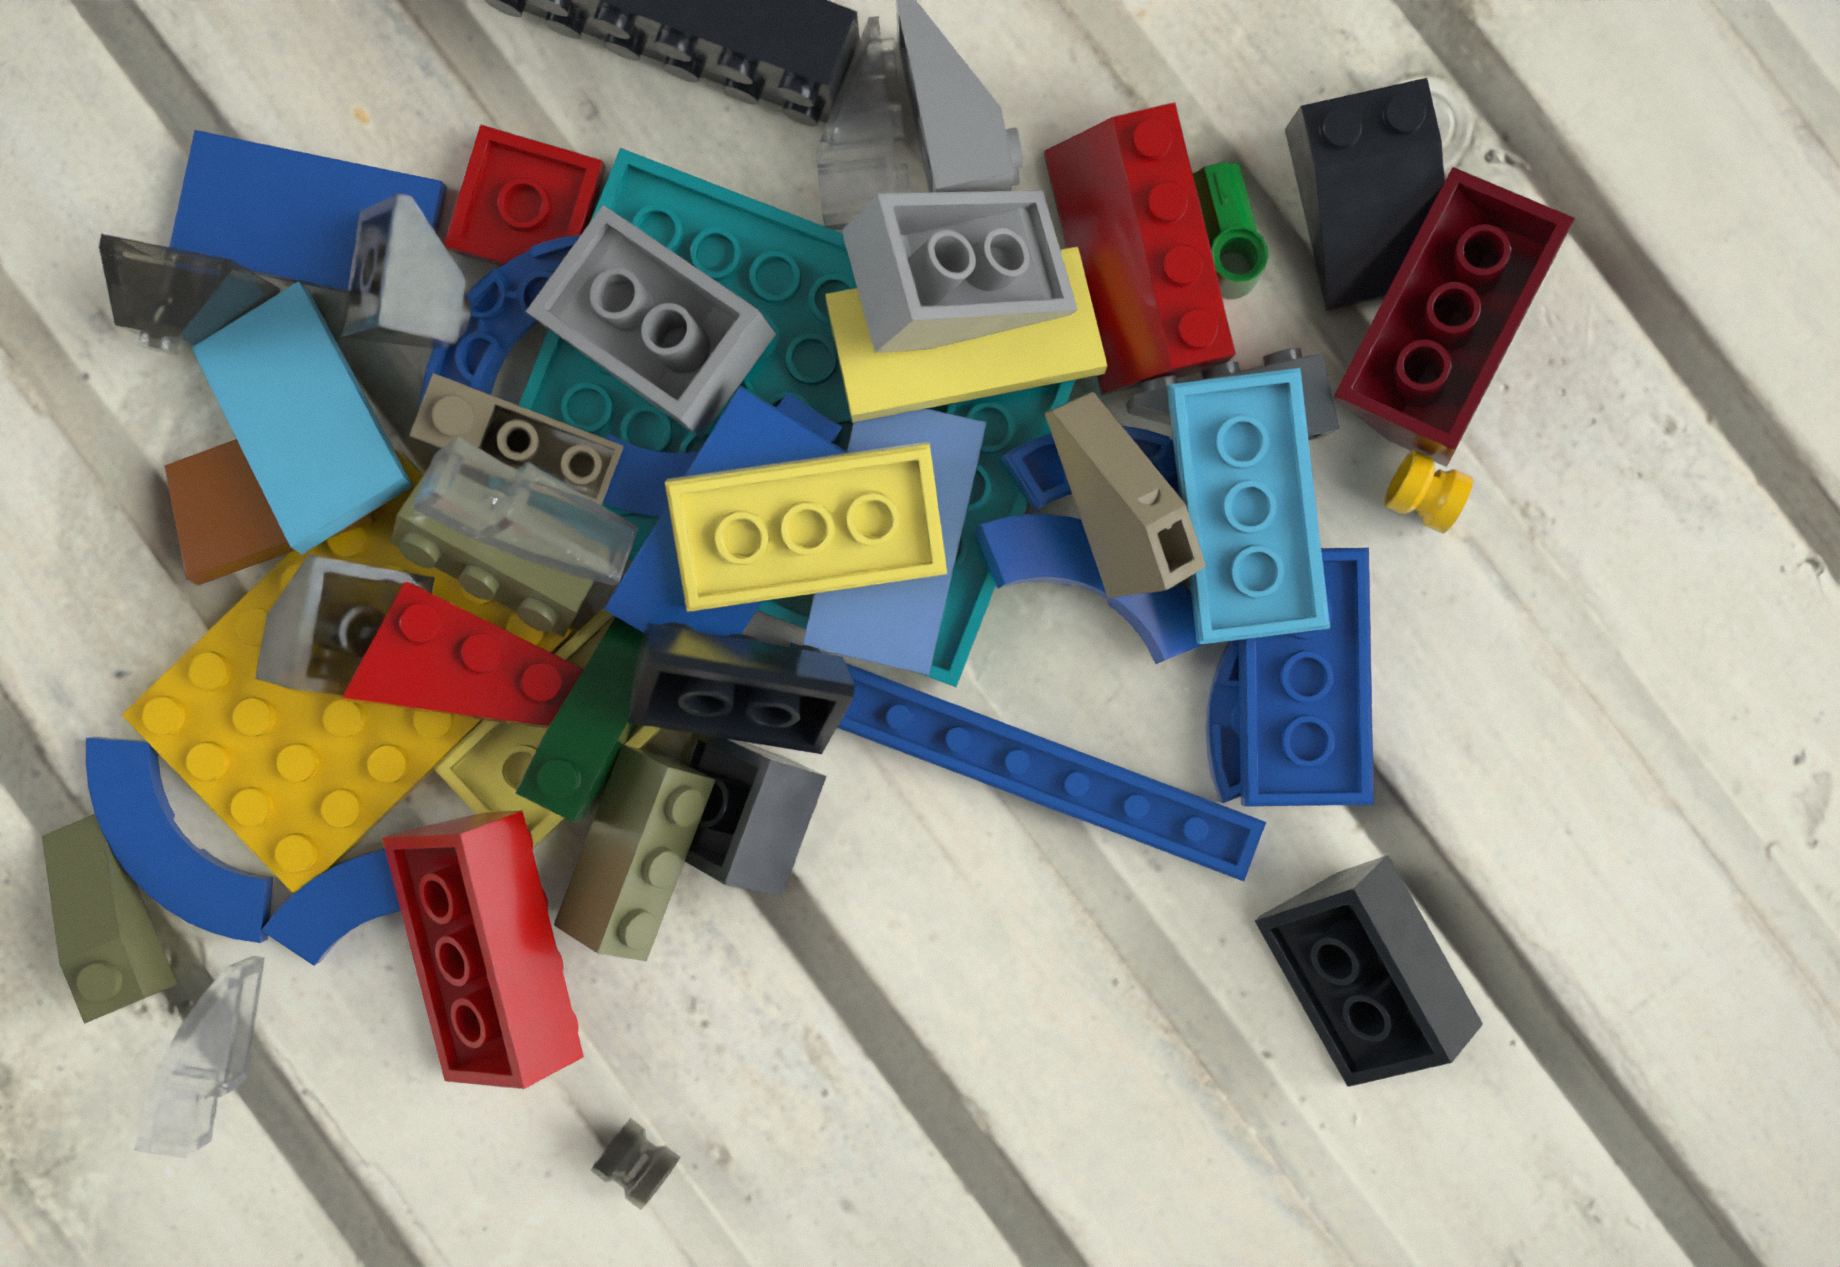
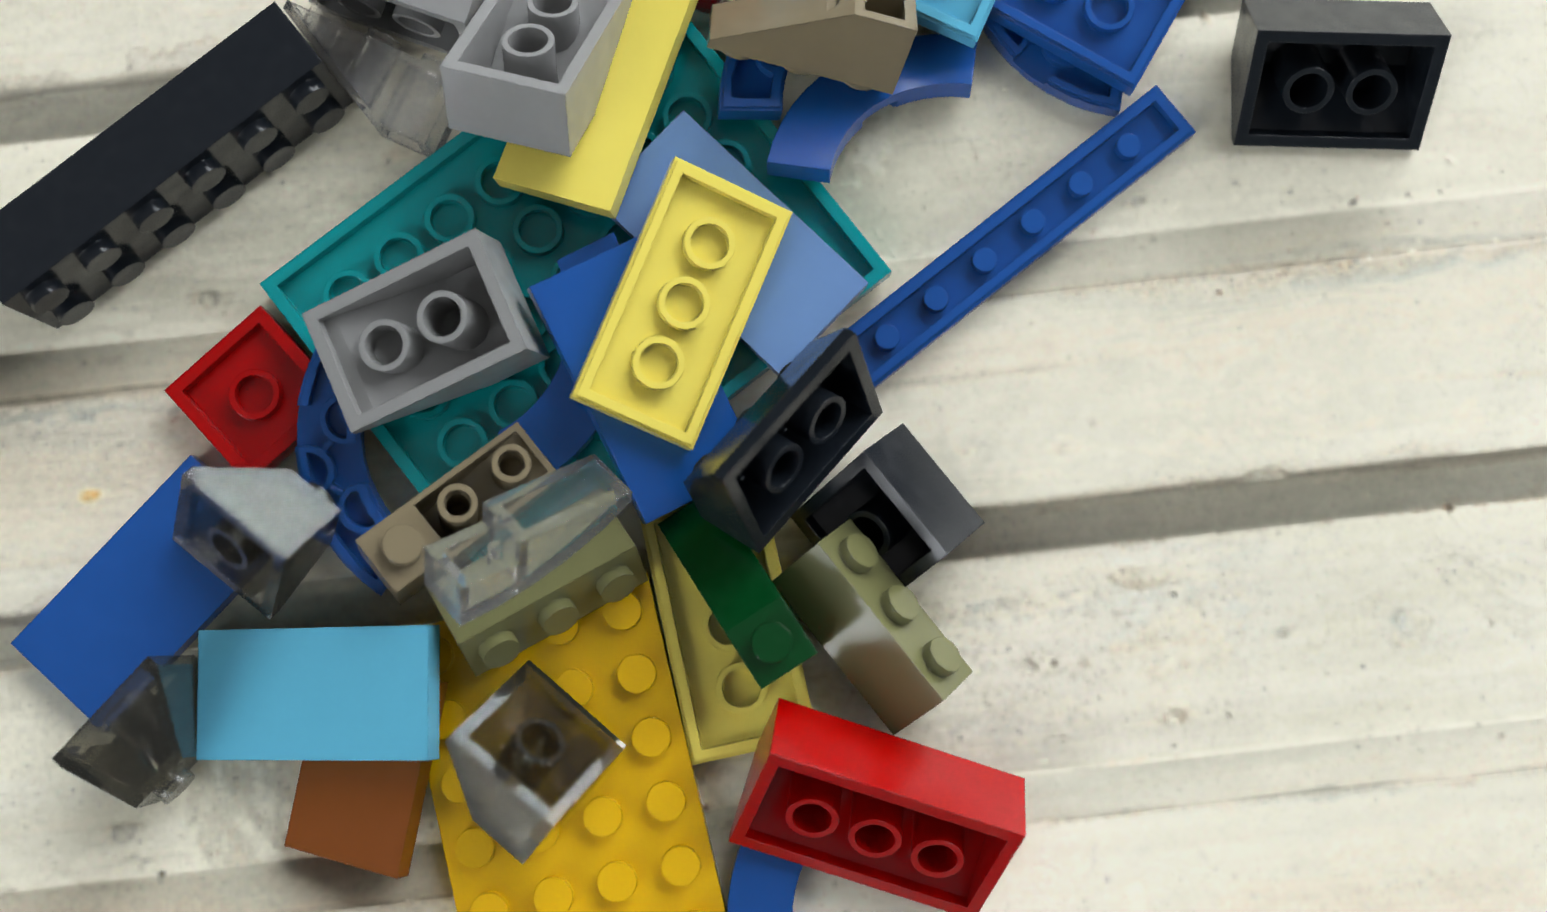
camera: 60 degrees left, 5 degrees down
red wing [342,581,583,729] -> none
clear smoke wheel [590,1117,680,1210] -> none

